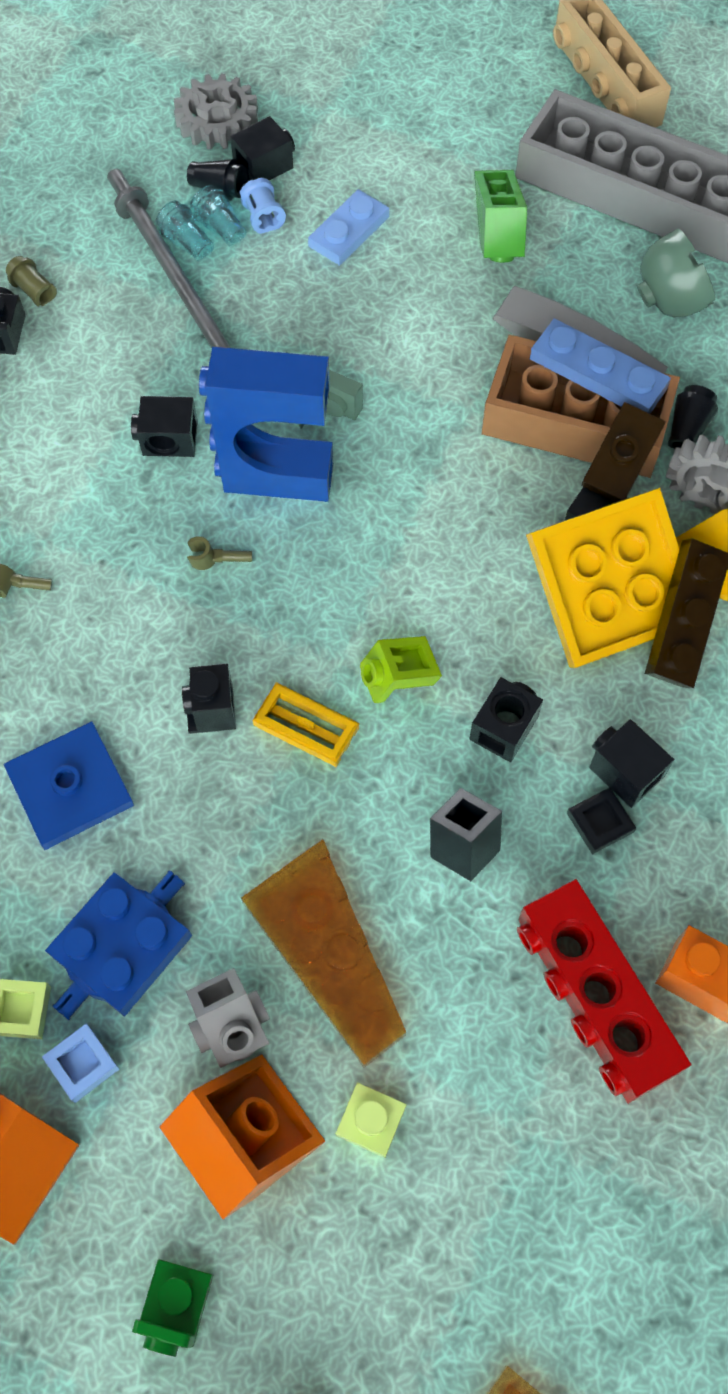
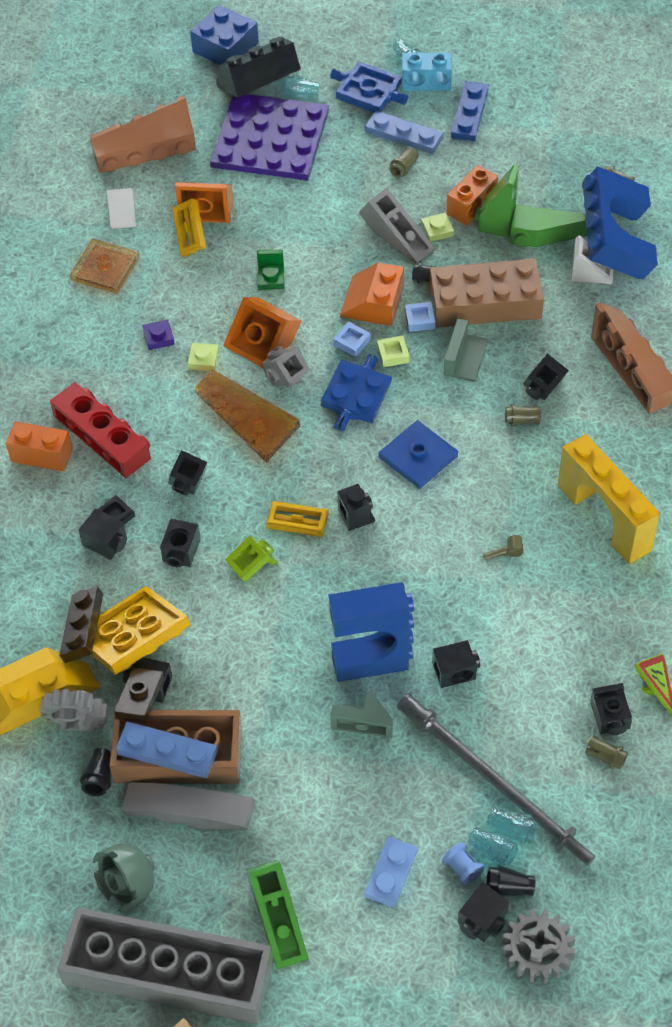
camera: 165 degrees right, 10 degrees down
none -> dark purple plate [142,319,175,350]

